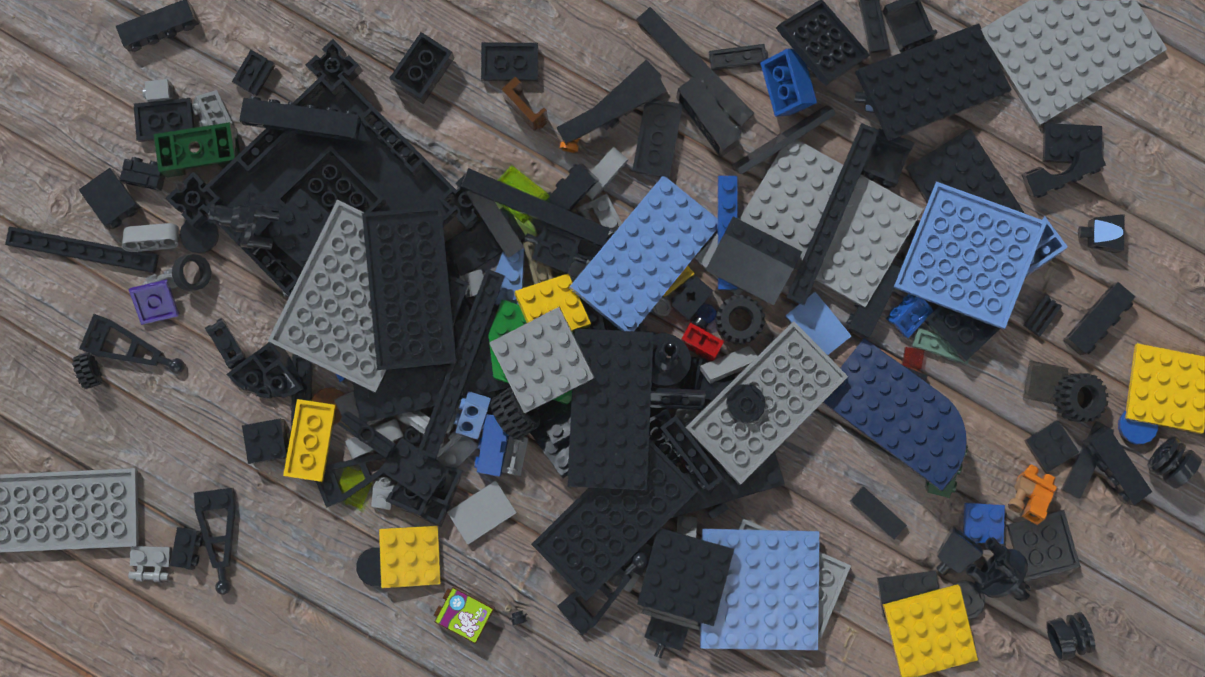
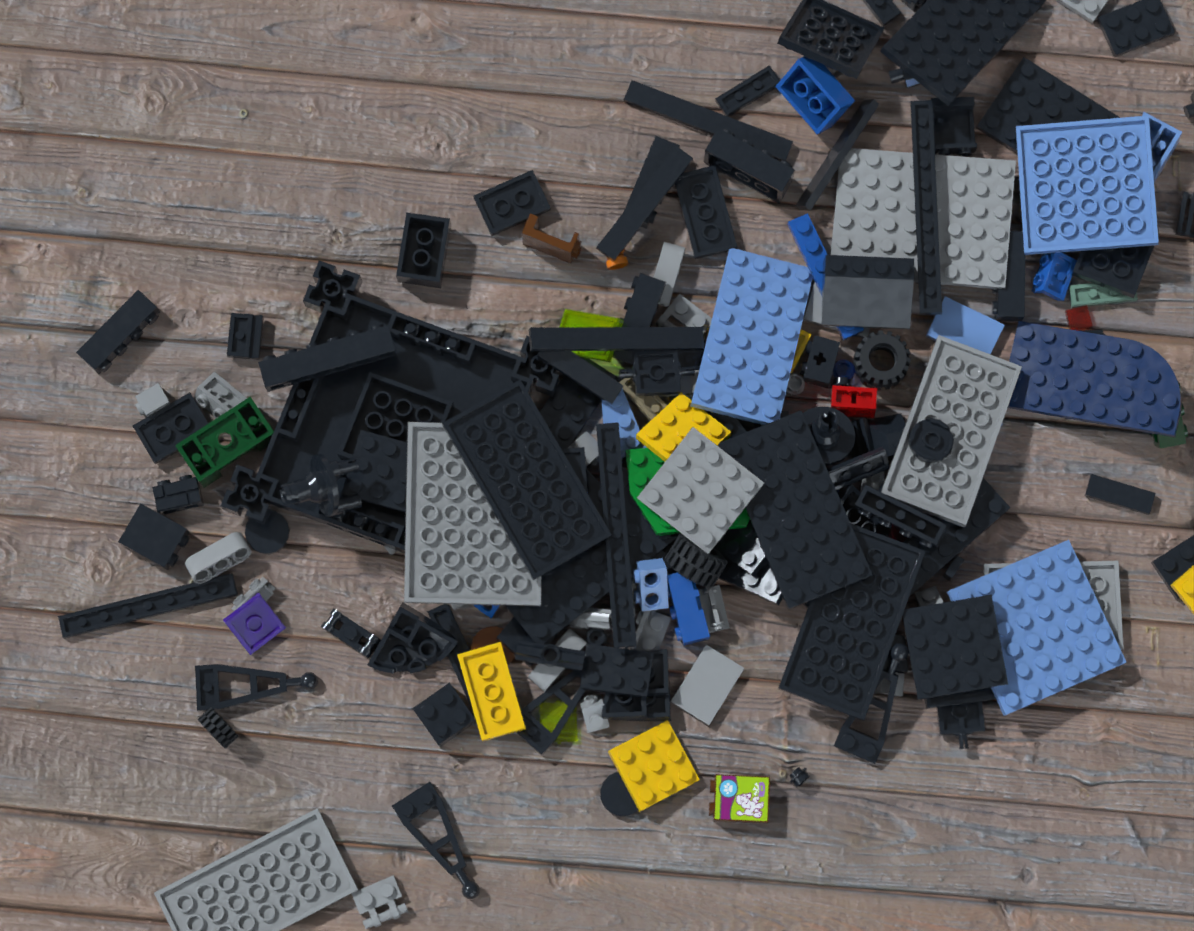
camera: 25 degrees left, 5 degrees down
black bracket [170,527,203,570] -> none
black tyre [172,254,212,291] -> none
light grey tile [700,346,757,383] -> none
black arch [1021,143,1106,198] -> none

